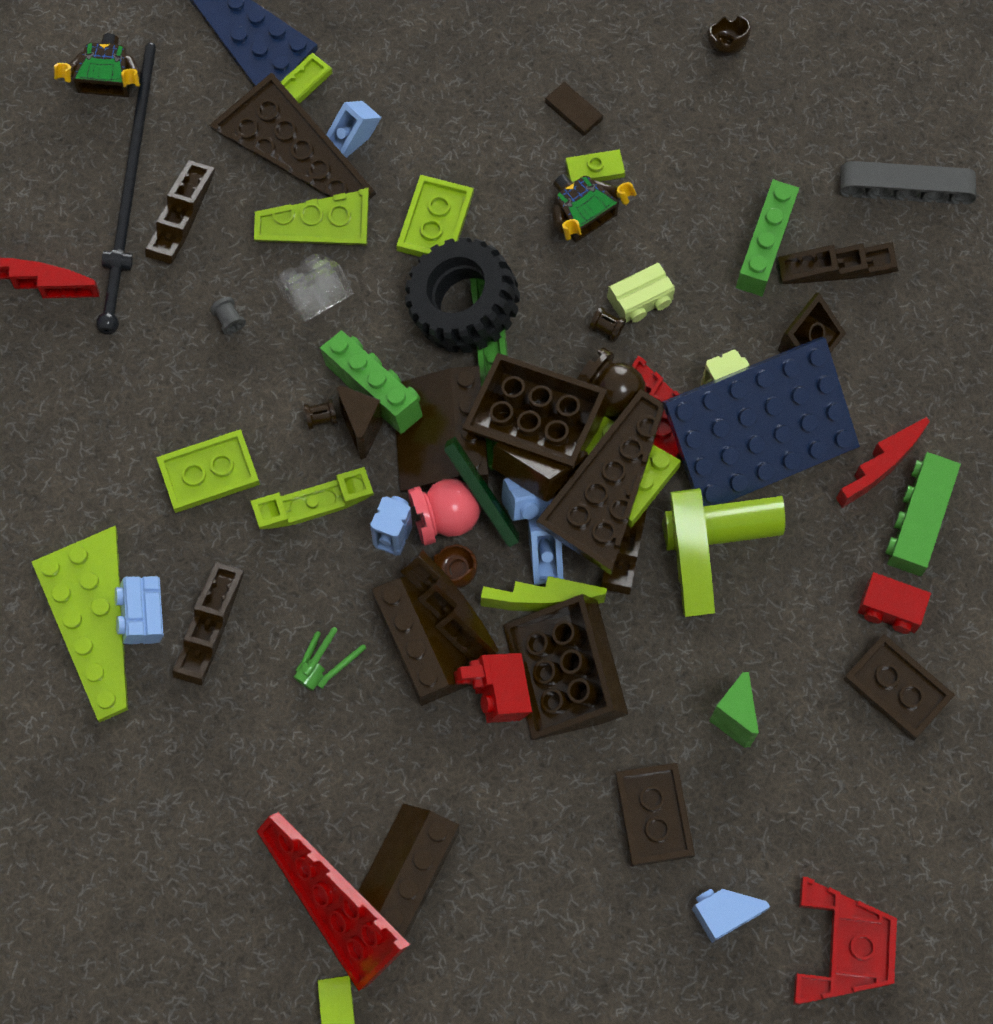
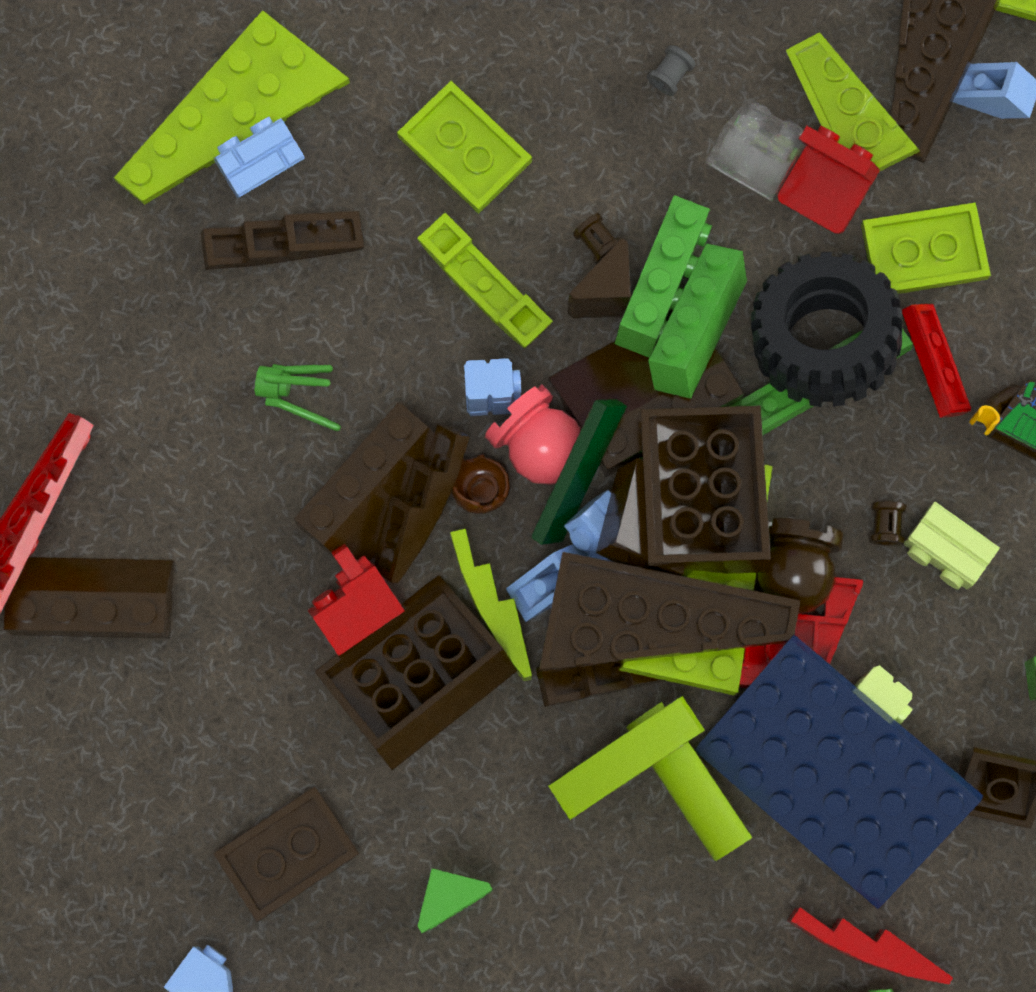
camera: 65 degrees right, 10 degrees up
none -> bright green brick [649,243,747,399]
none -> red bracket [778,126,880,234]
none -> red tile [902,304,971,418]

